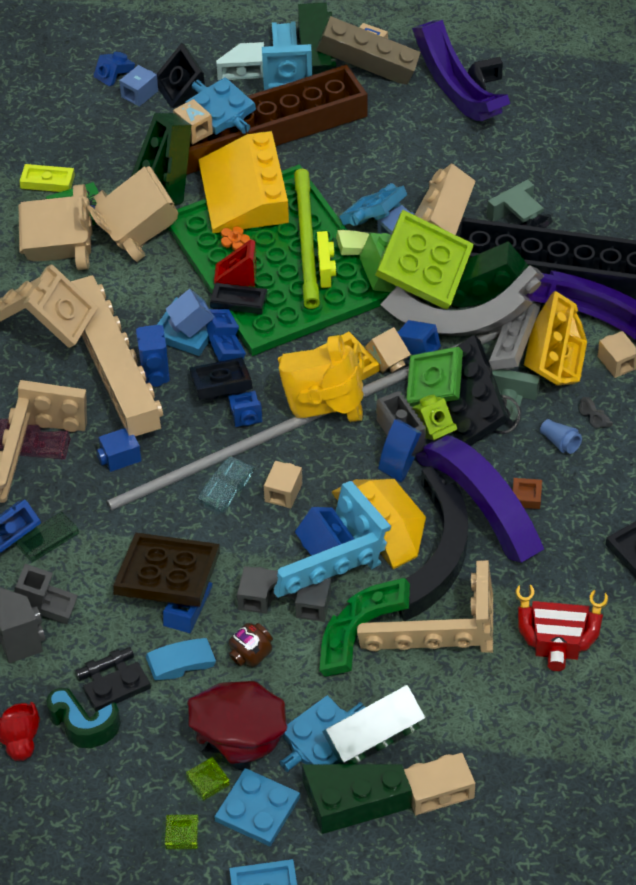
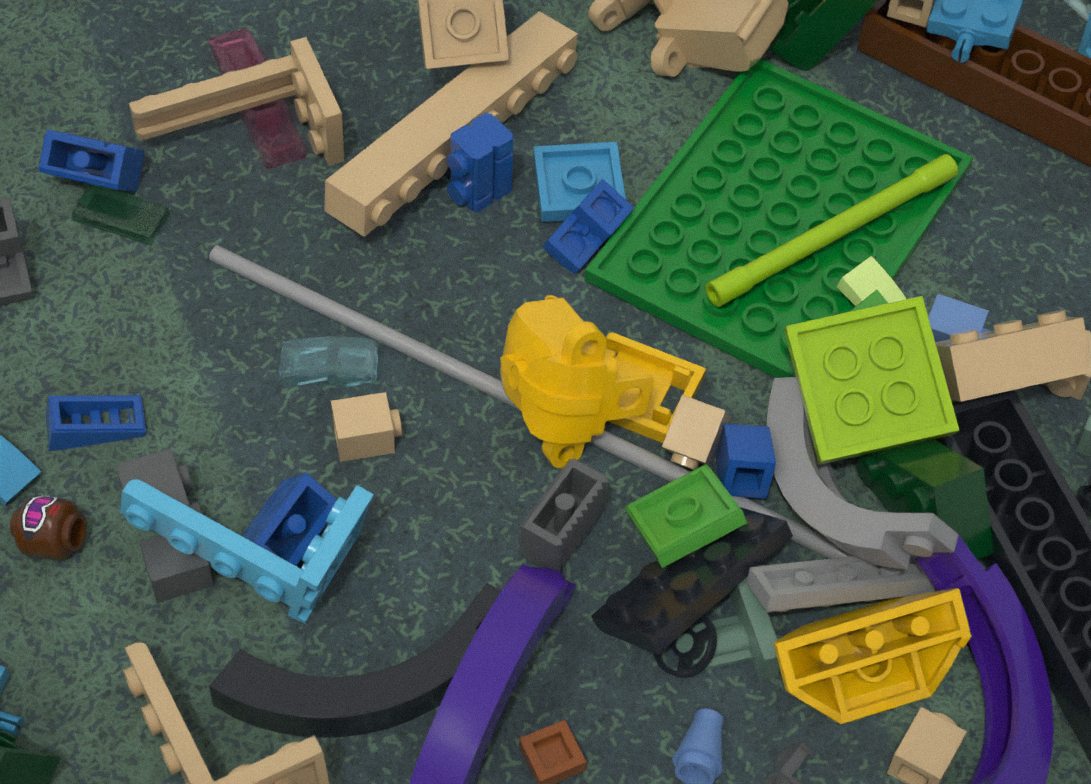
camera: 55 degrees right, 5 degrees up
blue brick [96,428,141,472] -> none
dark brown plate [113,532,220,607] -> none
medium blue brick [166,289,214,337] -> none
black plate [189,357,253,400] -> none
yellow slope [199,131,289,233] -> none
black tile [210,283,268,315] -> none
red slope [214,239,257,287] -> none
orange plant [221,226,250,250] -> none
blue bracket [228,391,262,427] -> none
neon yellow plate [317,231,336,288] -> none
green plate [319,578,410,677] -> none
yellow wedge [332,479,426,570] -> none
dark azure plate [339,183,407,226] -> none
blue slope [378,419,422,482] -> none
lime brick [412,395,457,440] -> none

